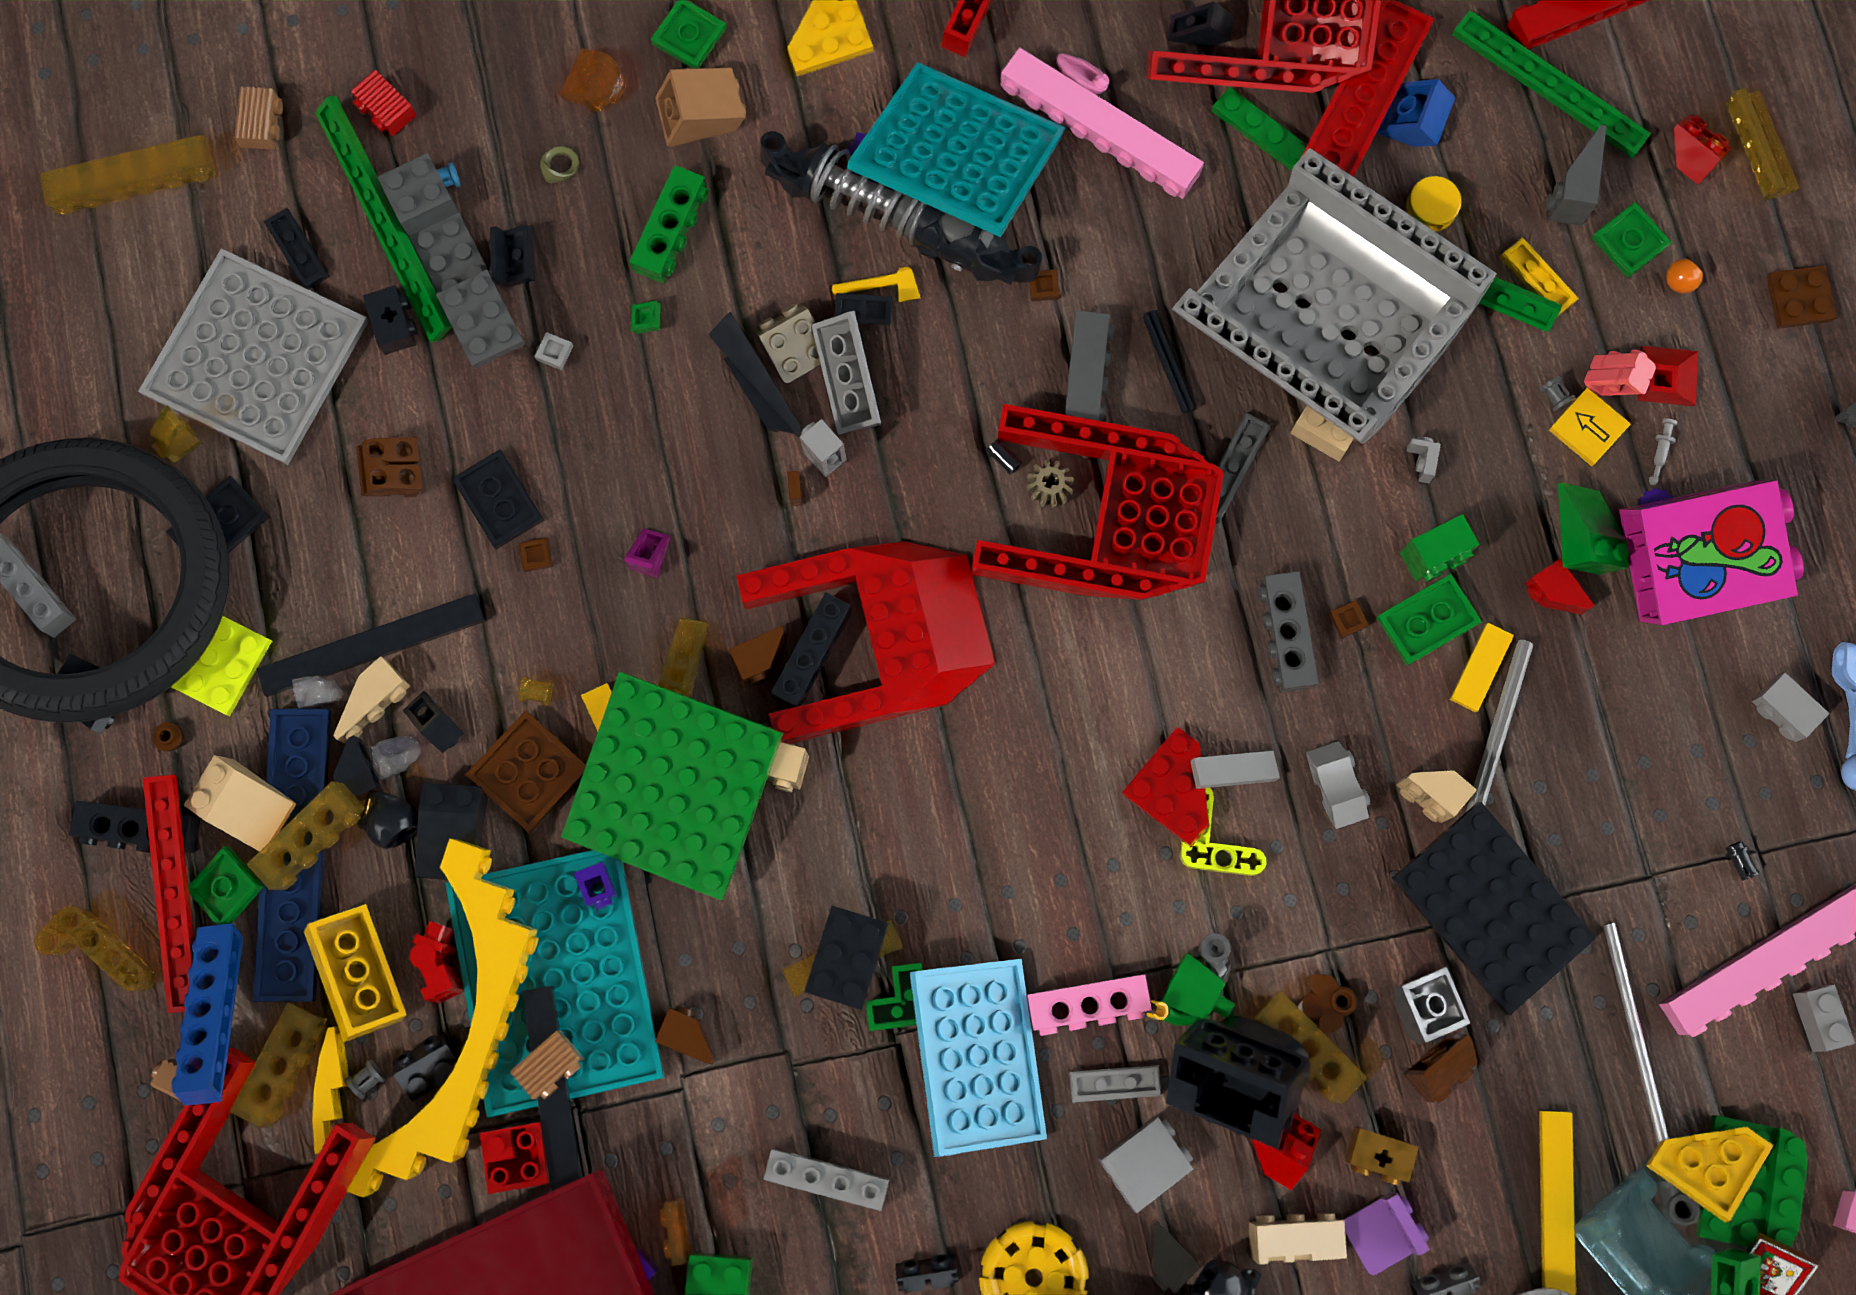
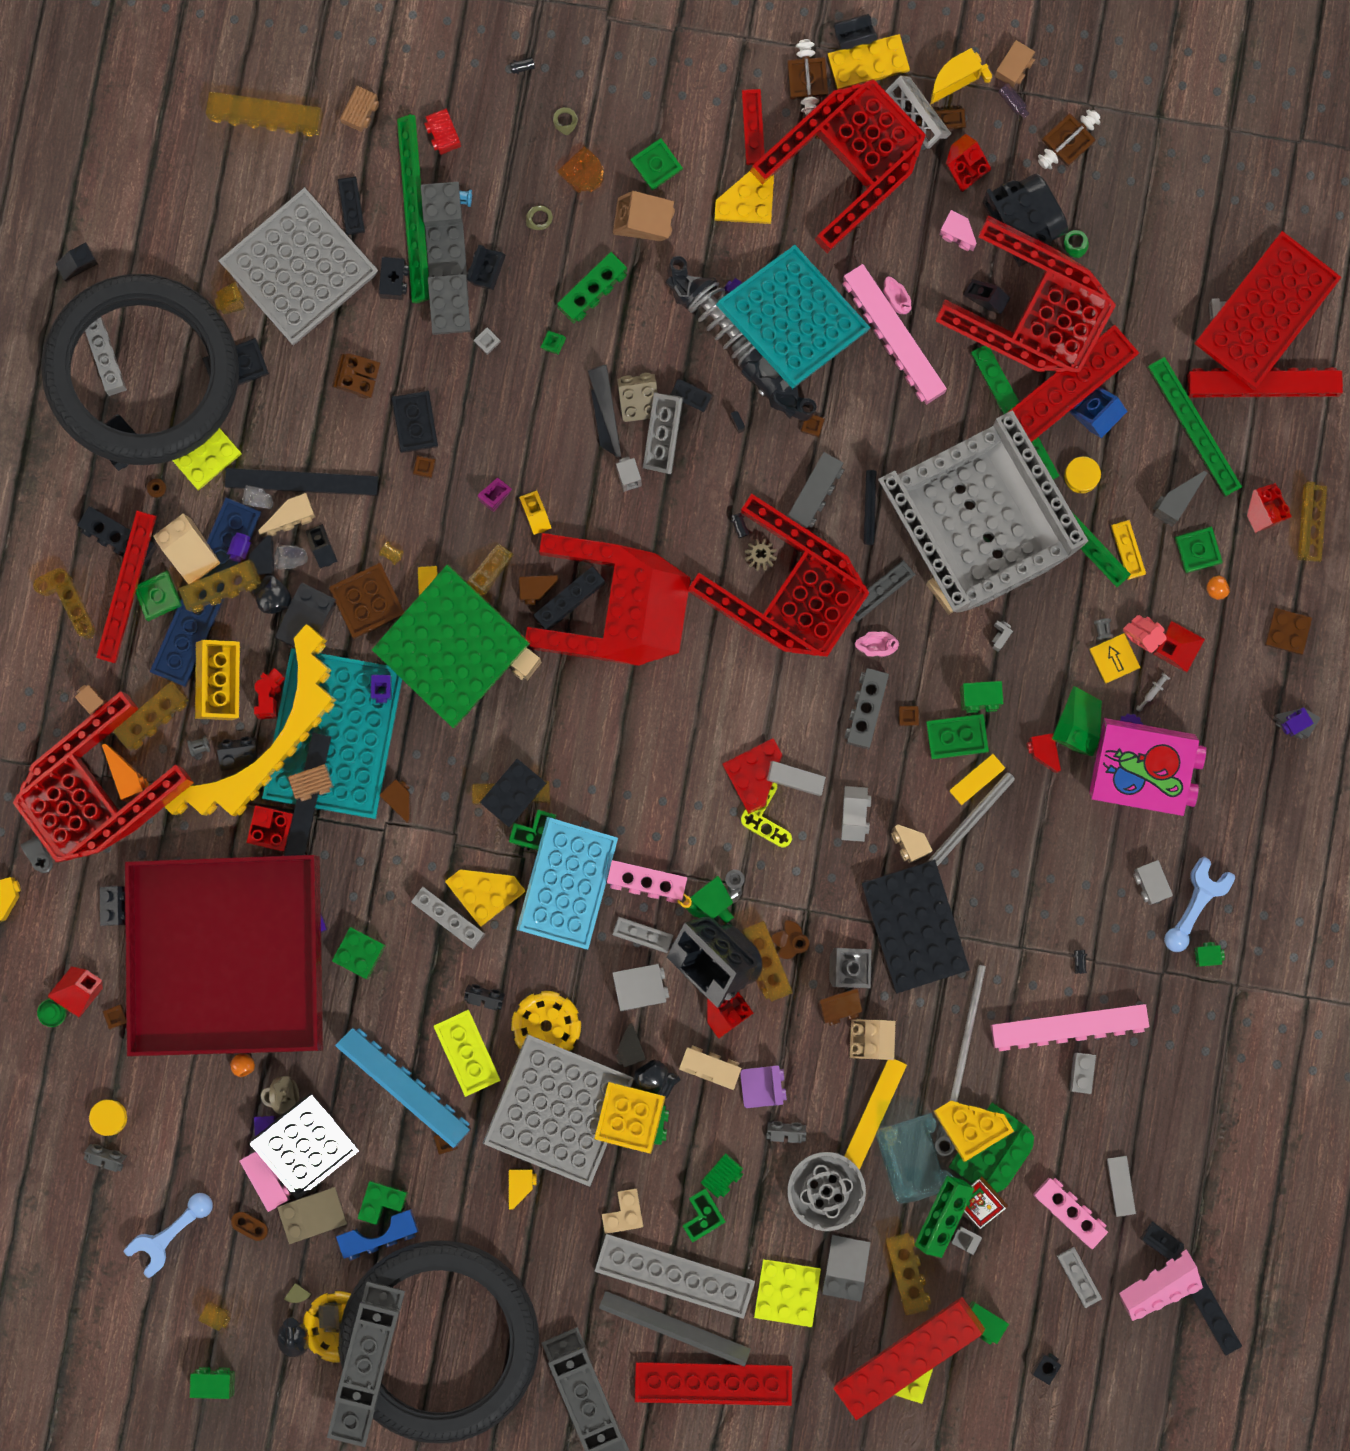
camera: 20 degrees right, 5 degrees up
blue brick [172,923,243,1105] -> none
yellow slope [312,1027,349,1154] -> none
clear orange plate [660,1197,691,1266] -> none
reddish brown tile [787,471,803,506] -> none
yellow piece [832,267,921,302] -> none
pearl gold brick [1345,1127,1419,1186] -> none
none -> orange slope [102,744,149,802]
none -> dark purple brick [227,533,251,562]
none -> yellow plate [445,870,526,927]
none -> yellow slope [519,490,551,535]
none -> olive piece [553,107,578,135]
none -> black tile [730,410,745,434]
none -> tan slope [850,1019,896,1060]
none -> bright pink arm [855,631,899,657]

